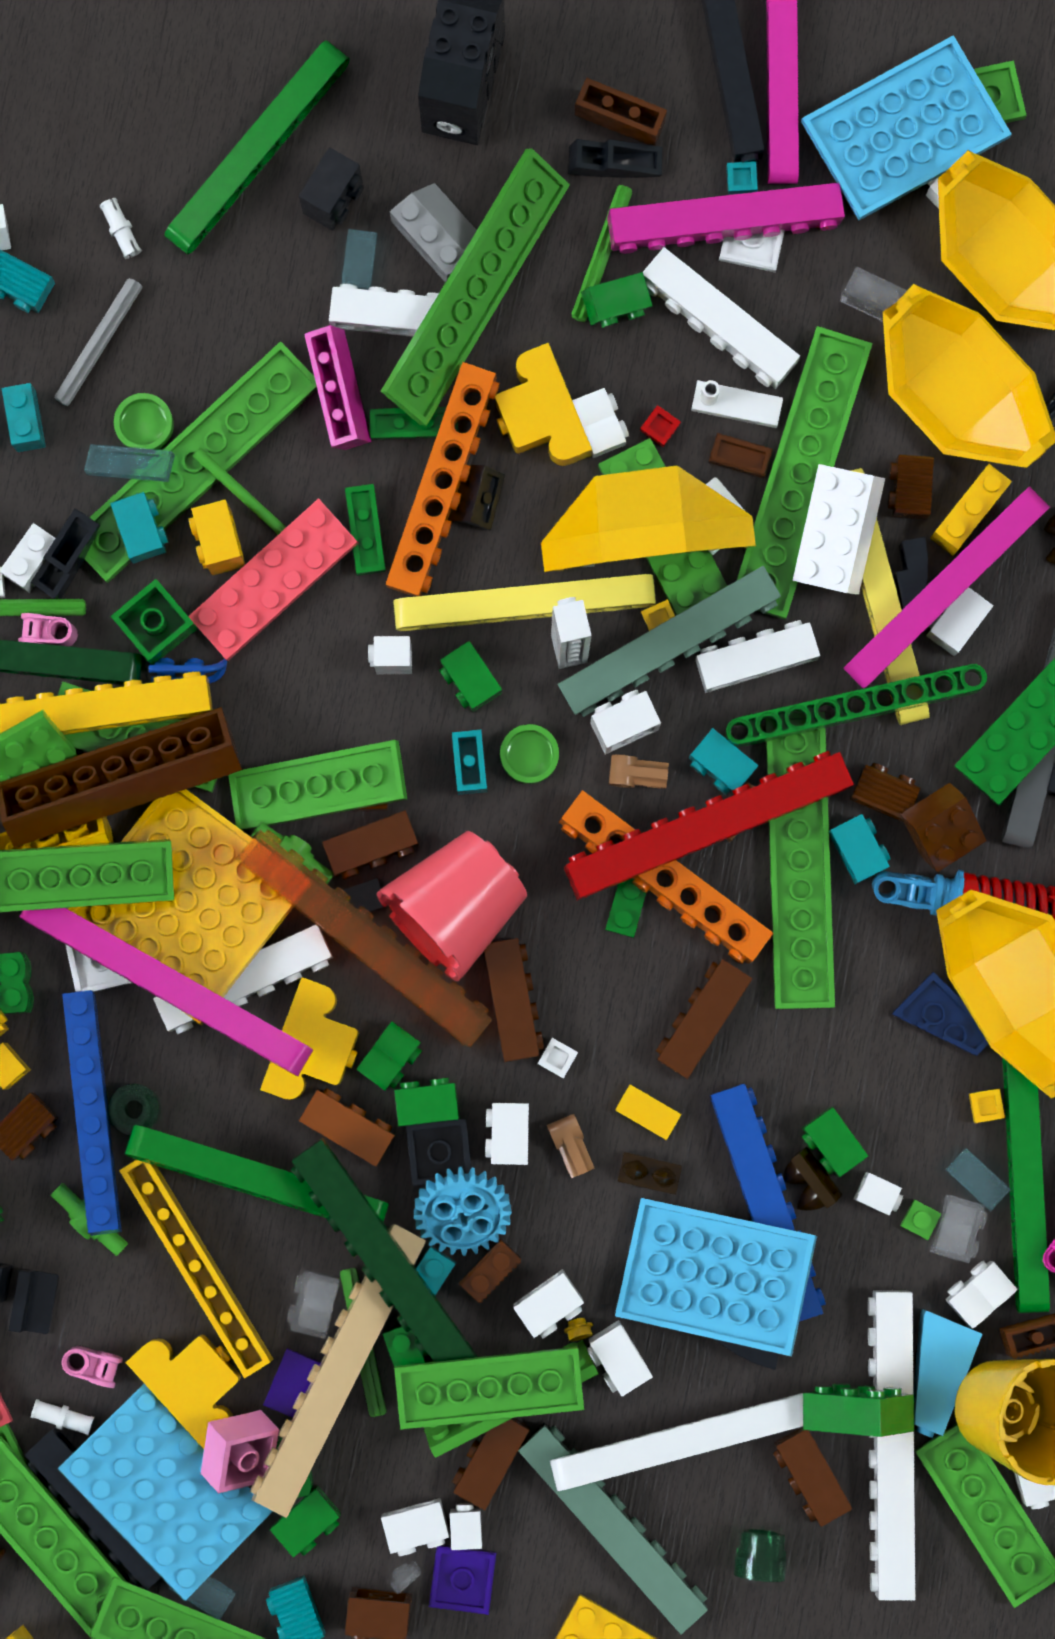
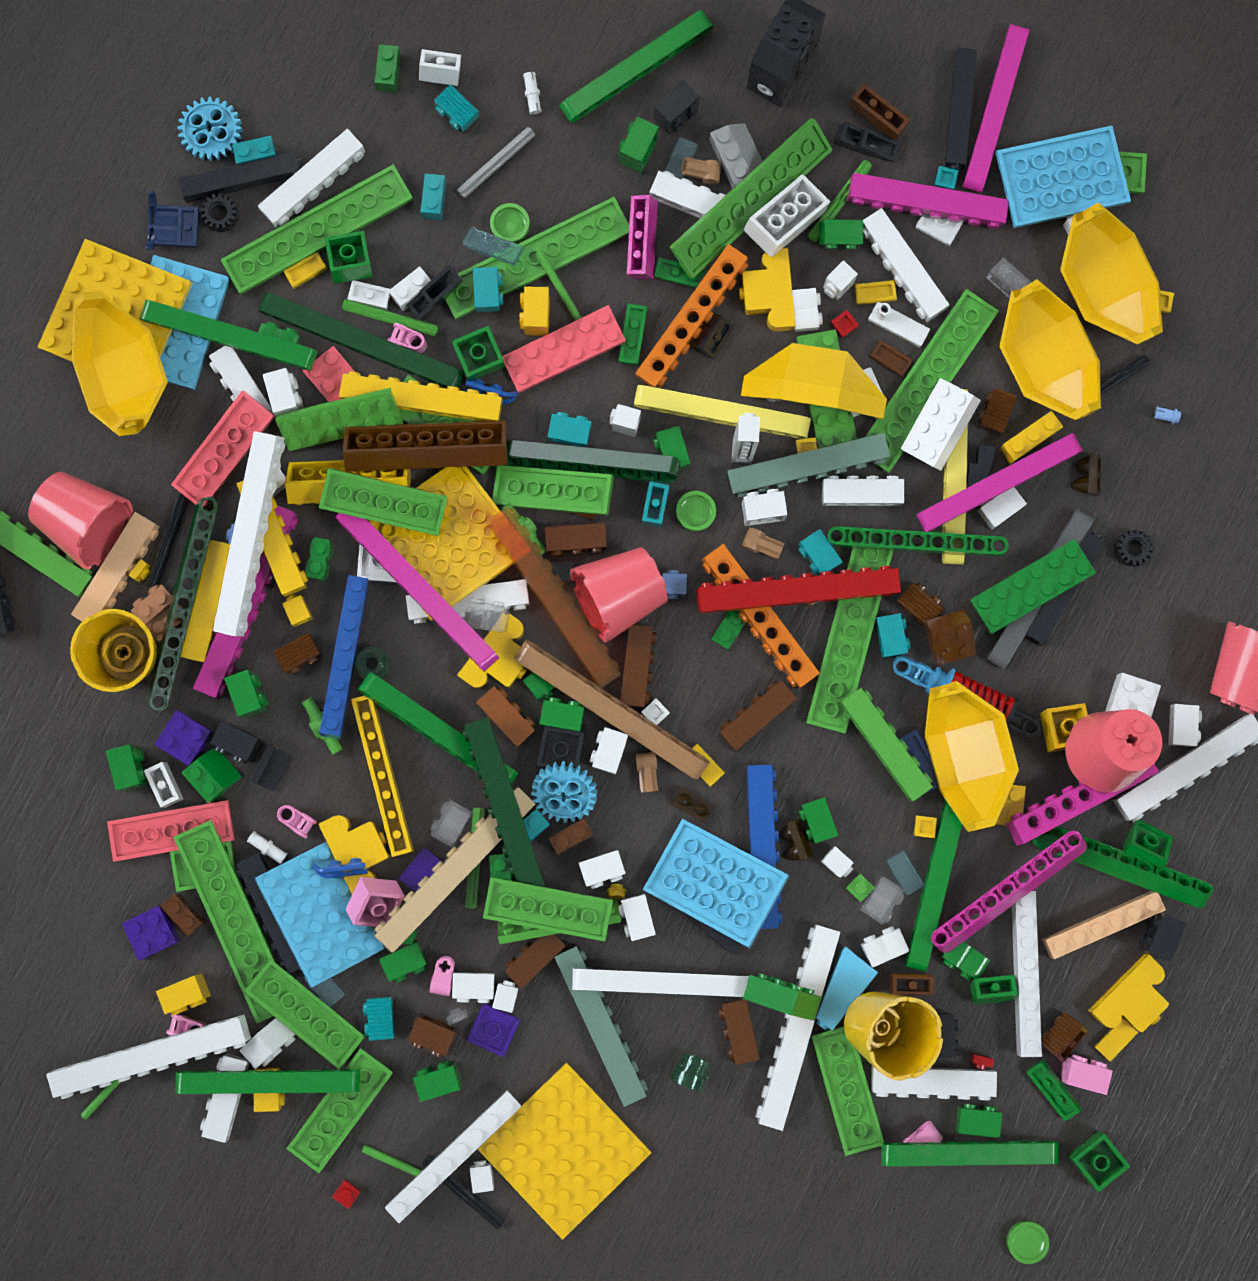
camera: 15 degrees right, 0 degrees up
none -> blue piece [313,858,368,879]
none -> bright pink piece [429,955,455,996]
none -> clear brick [464,598,510,632]
none -> beam [507,440,681,483]
none -> medium nougat beam [514,640,710,780]
none -> teal brick [547,412,591,448]
none -> green brick [618,117,659,173]
none -> medium blue brick [662,570,687,599]
none -> medium nougat piece [681,157,722,185]
none -> white brick [744,174,830,258]
none -> white brick [823,260,858,301]
none -> bright green brick [840,688,933,802]
none -> yellow tile [855,280,897,305]

